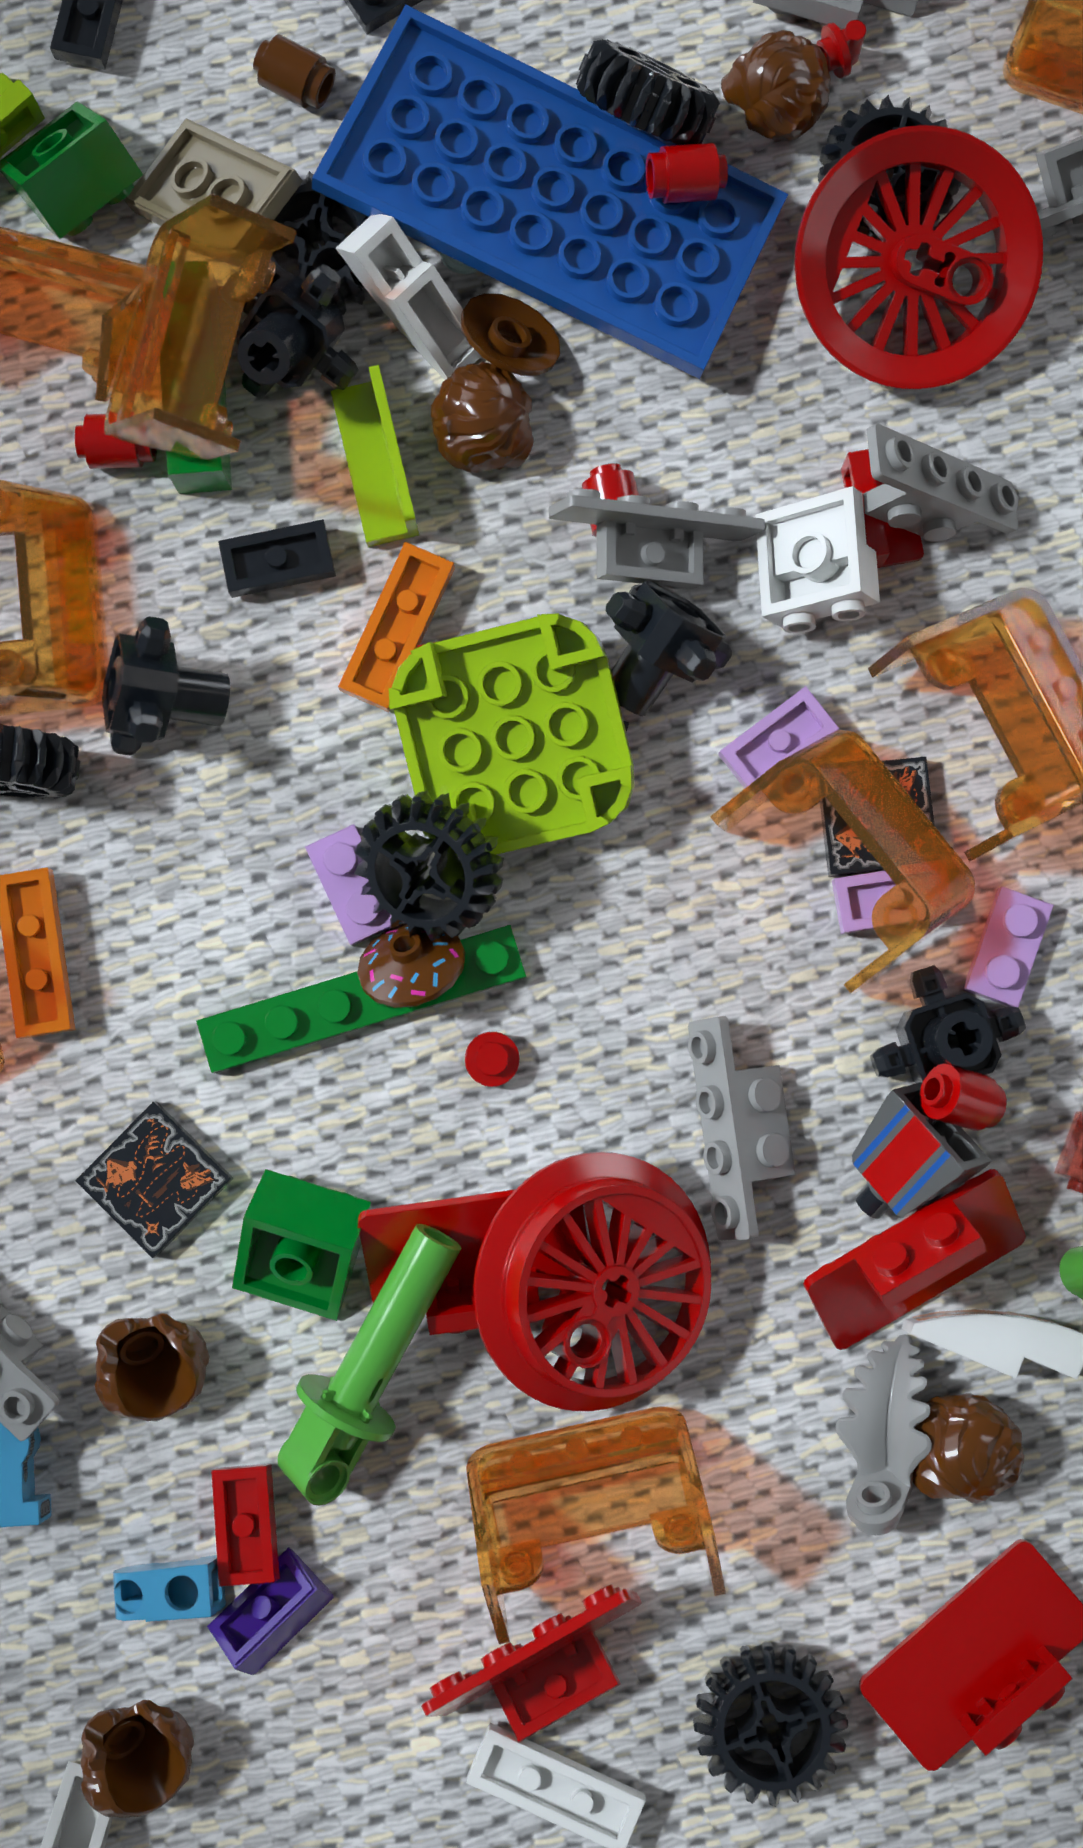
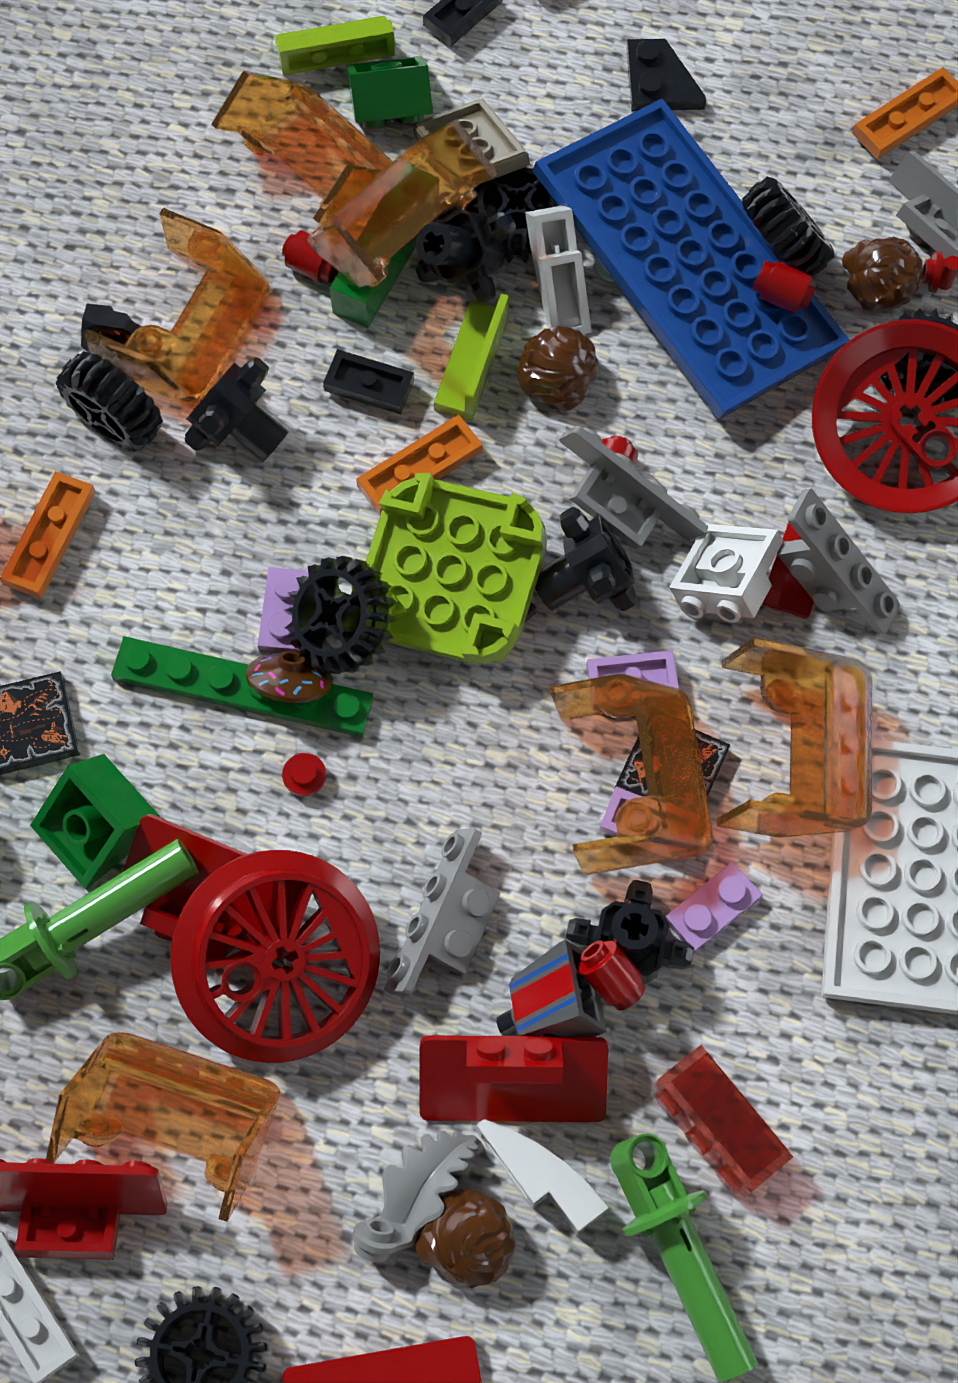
camera: 25 degrees right, 15 degrees down
reddish brown brick [253,34,336,109] -> none
reddish brown dish [461,293,560,376] -> none

